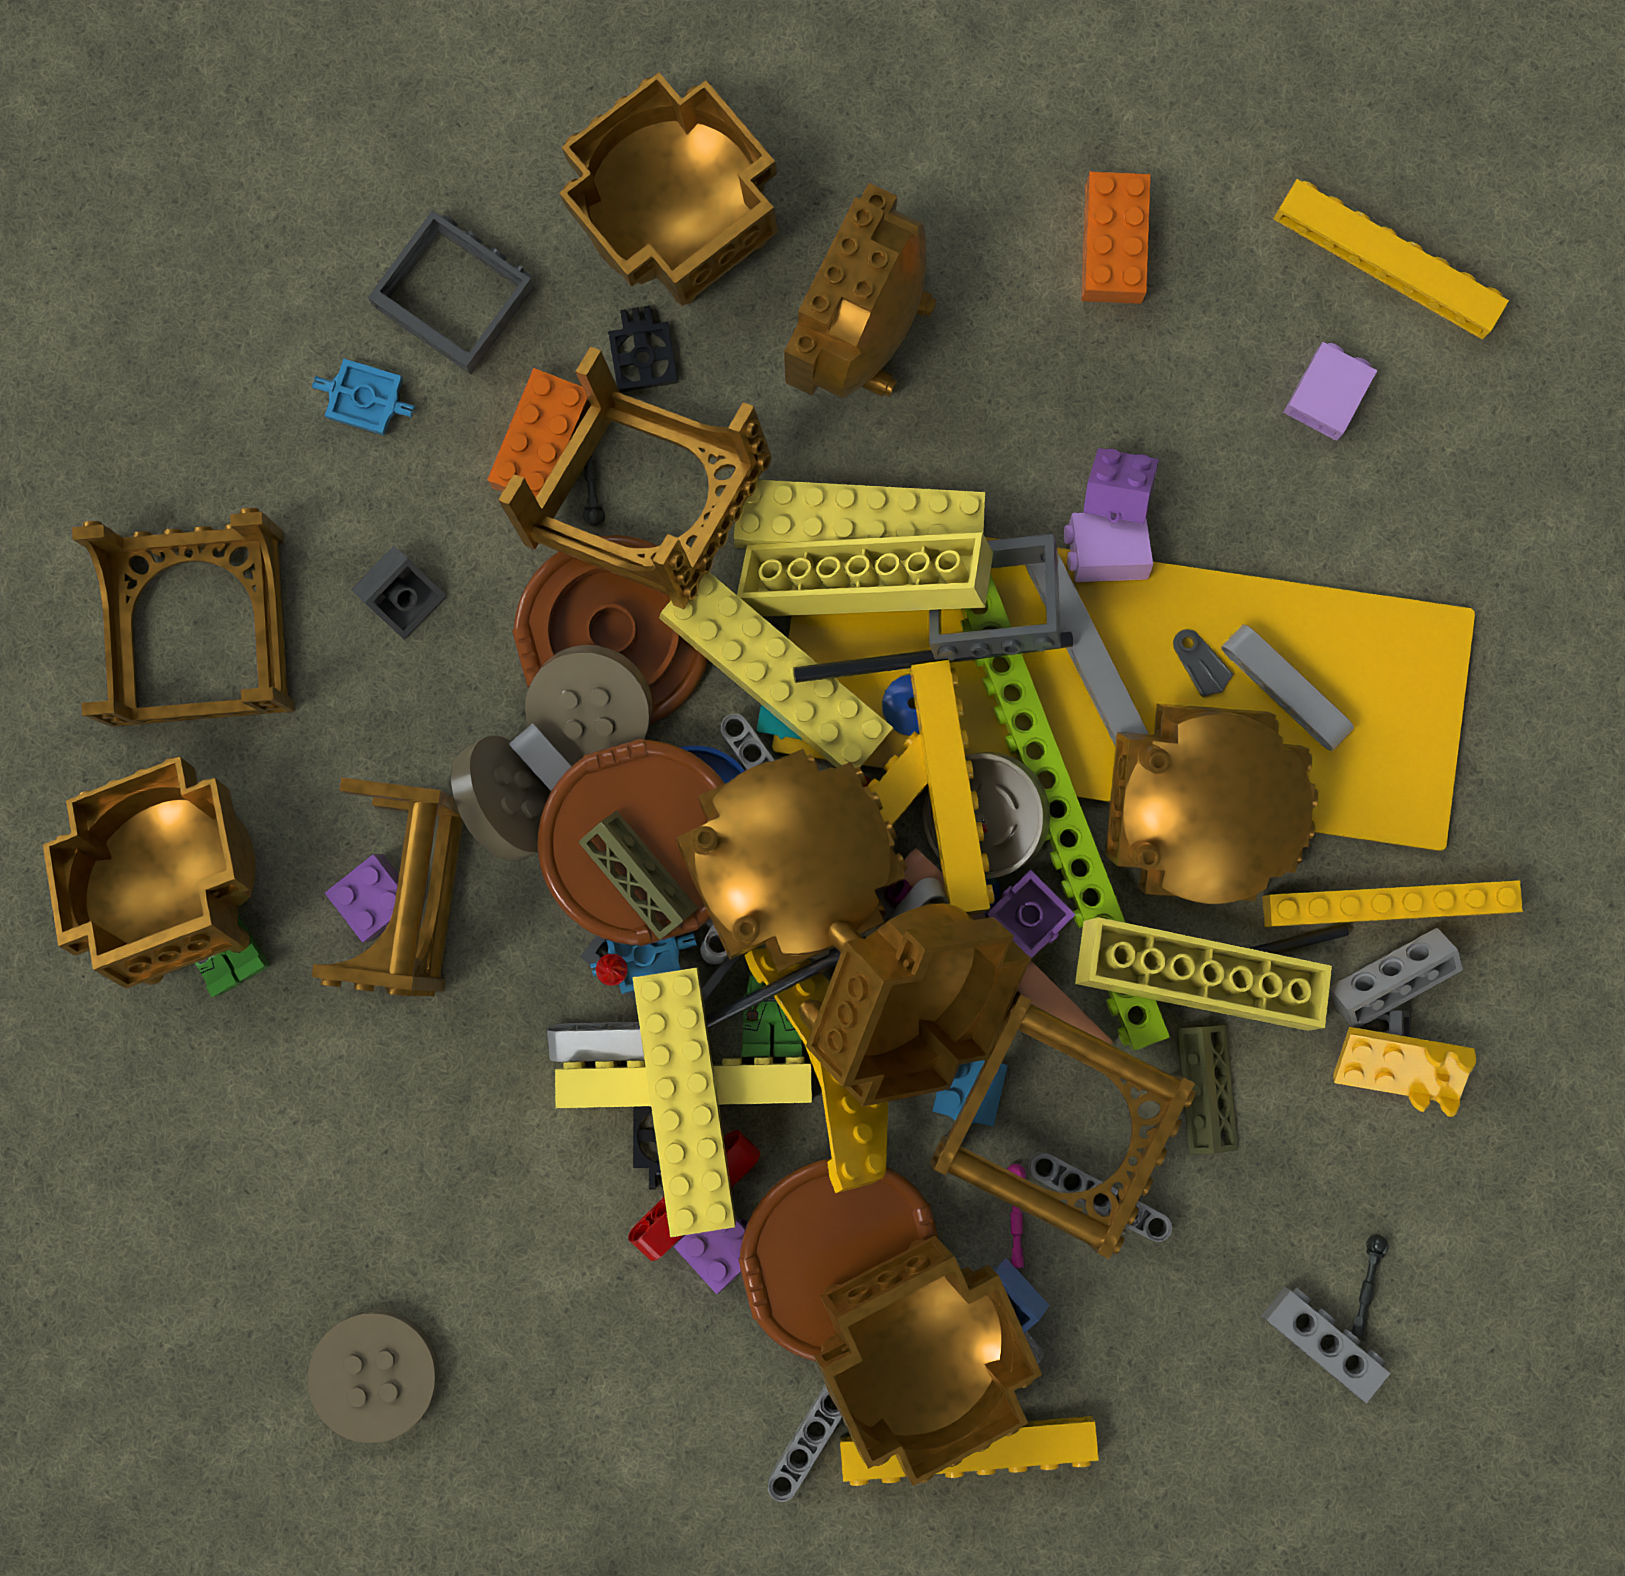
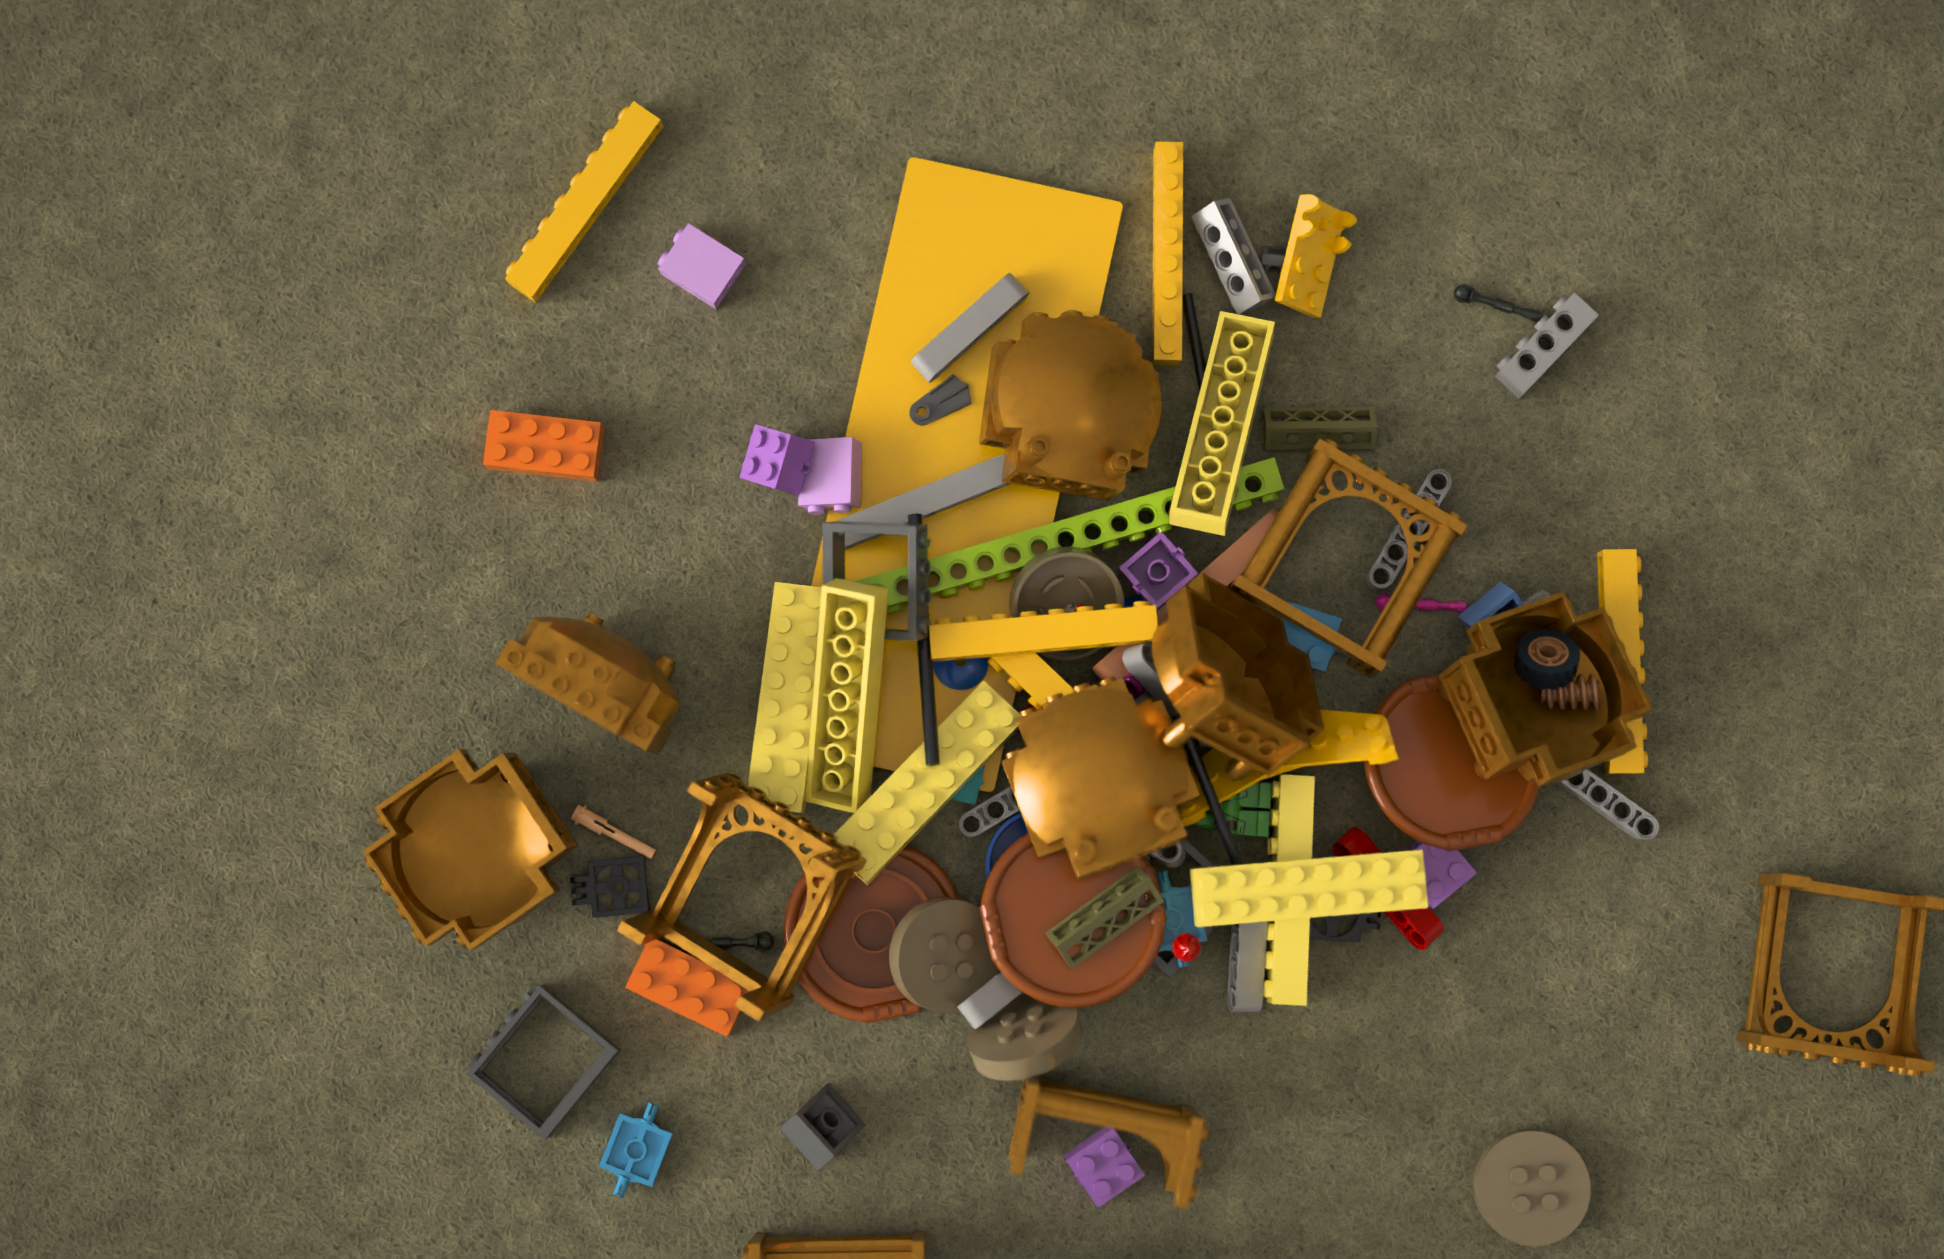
camera: 85 degrees left, 0 degrees up
none -> light nougat pin [571,805,656,859]
none -> black wheel [1514,628,1580,690]
none -> medium nougat piece [1541,674,1600,710]

